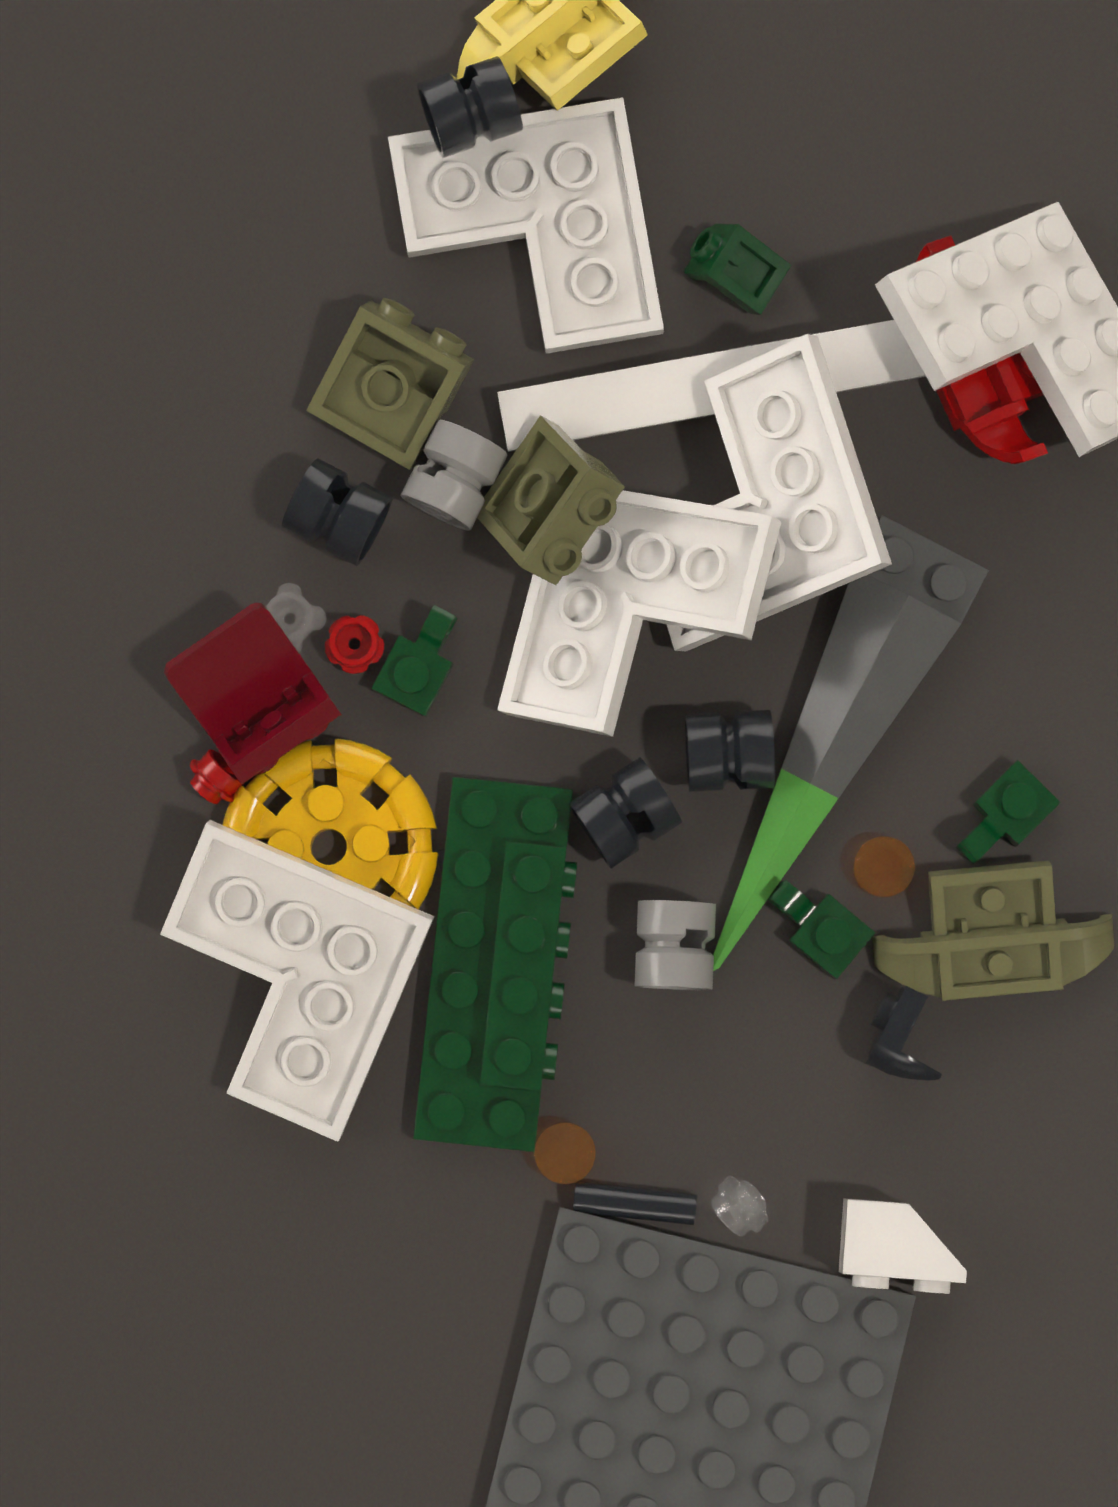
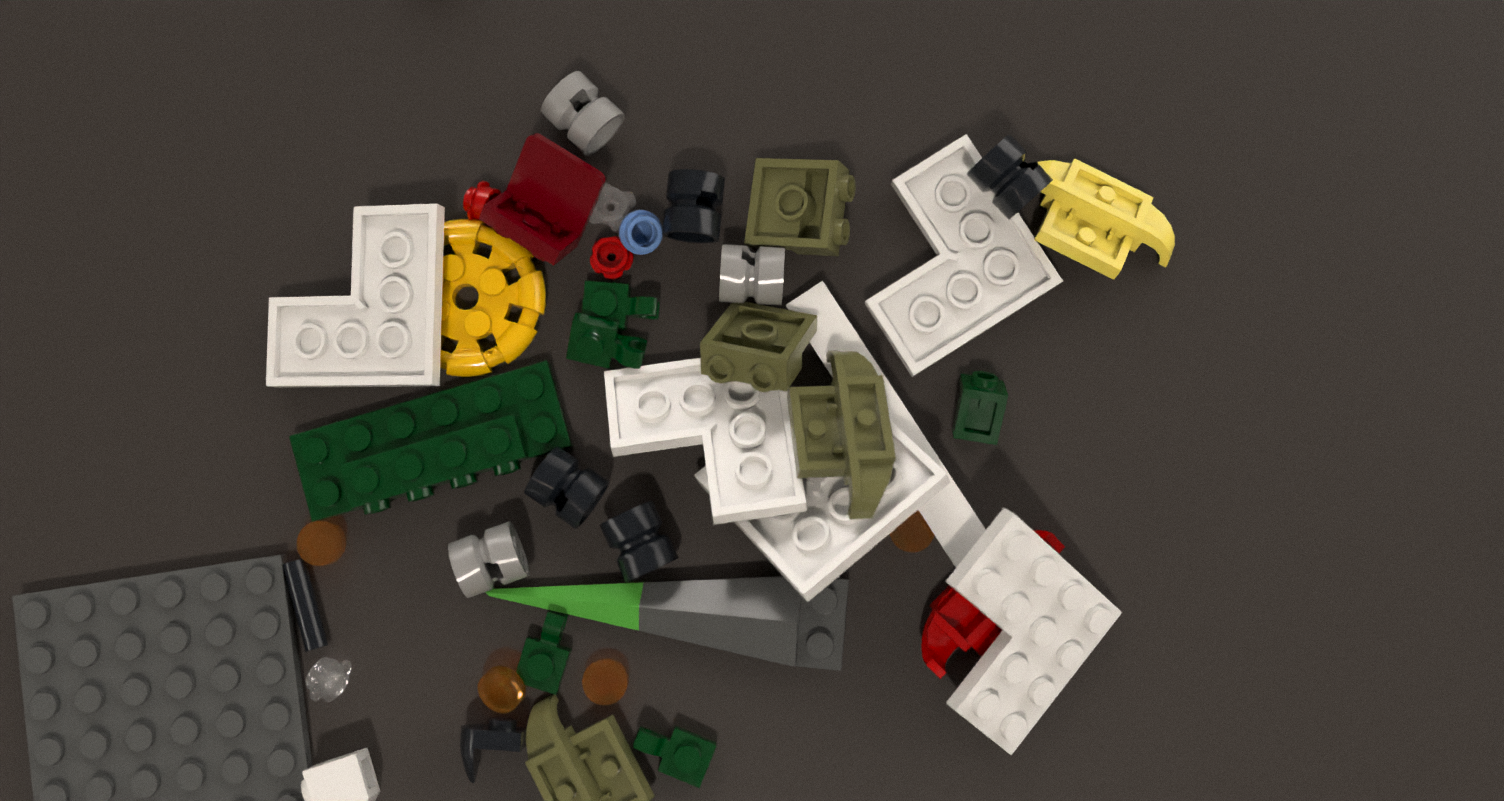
camera: 65 degrees right, 0 degrees up
none -> clear orange tile [478,666,526,713]
none -> light grey wheel [541,71,625,156]
none -> dark green plate [566,312,647,369]
none -> medium blue plate [619,210,663,255]
none -> olive plate [787,350,896,519]
none -> clear orange tile [889,510,934,553]

